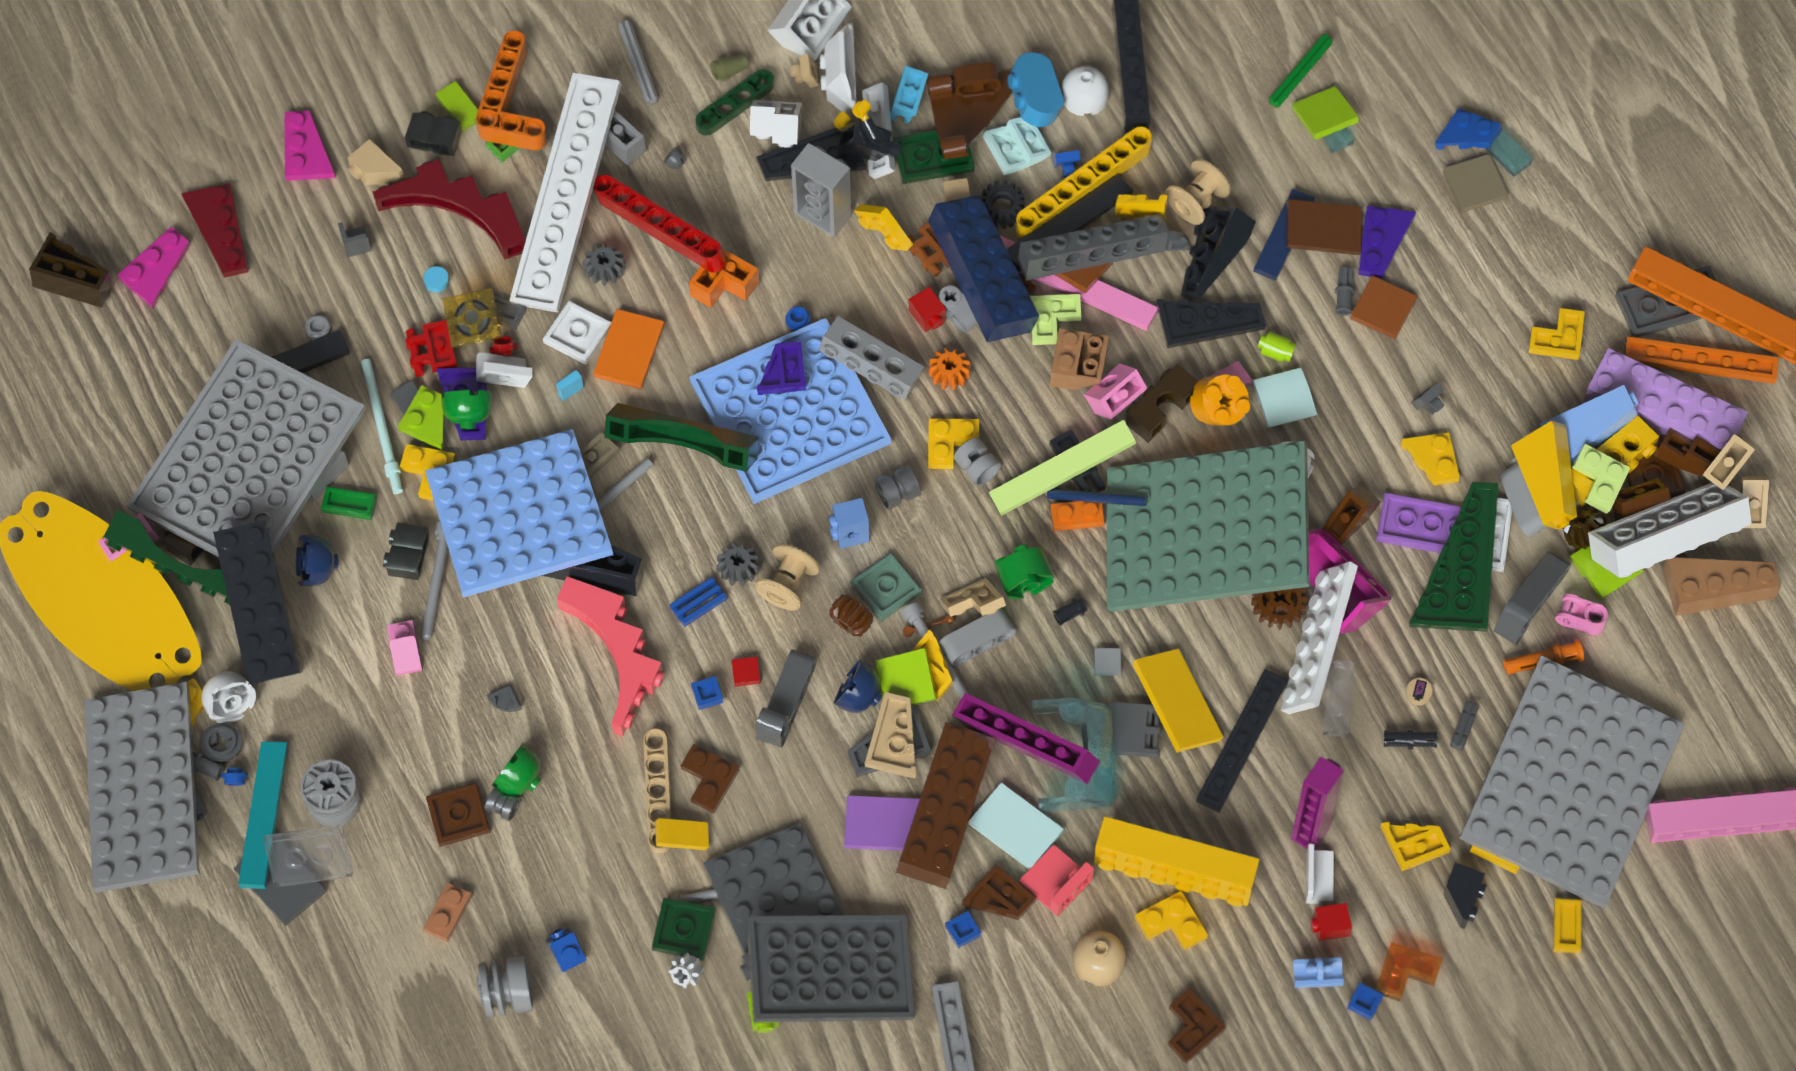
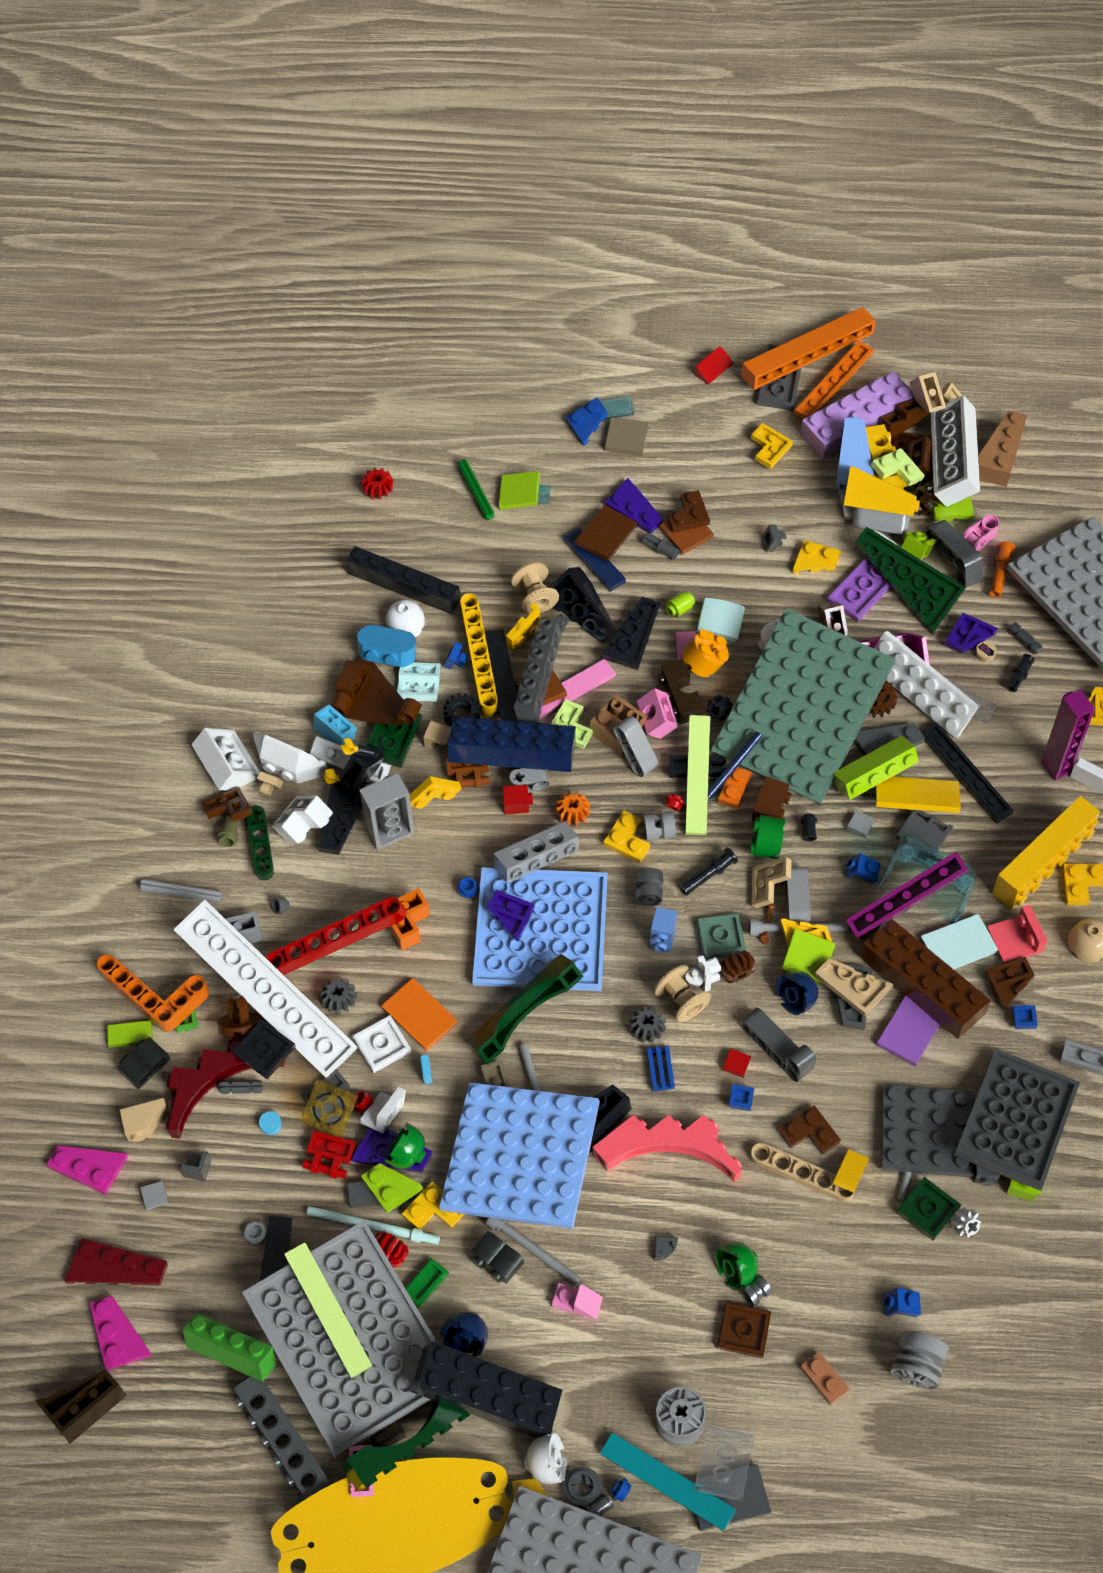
camera: 60 degrees left, 5 degrees down
none -> light grey tile [140,1181,169,1210]
none -> bright green brick [183,1313,276,1382]
none -> reddish brown plate [201,787,253,822]
none -> reddish brown tile [217,995,261,1036]
none -> dark grey axle [219,1080,263,1094]
none -> black plate [233,1019,296,1080]
none -> dark grey brick [233,1377,332,1502]
none -> yellowish green tile [284,1243,372,1378]
none -> red gear [374,1231,409,1268]
none -> light grey beam [613,716,658,777]
none -> red plate [664,794,685,811]
none -> reddish brown plate [667,490,710,533]
none -> black pin [679,847,738,896]
none -> white hips [685,956,721,991]
none -> red slope [695,346,734,385]
none -> black gear [707,694,733,721]
none -> reddish brown brick [752,777,792,821]
none -> lime brick [833,735,919,800]
none -> blue bracket [845,853,881,884]
none -> dark grey wing [854,723,925,756]
none -> lime brick [901,531,936,560]
none -> dark purple wing [945,612,998,654]

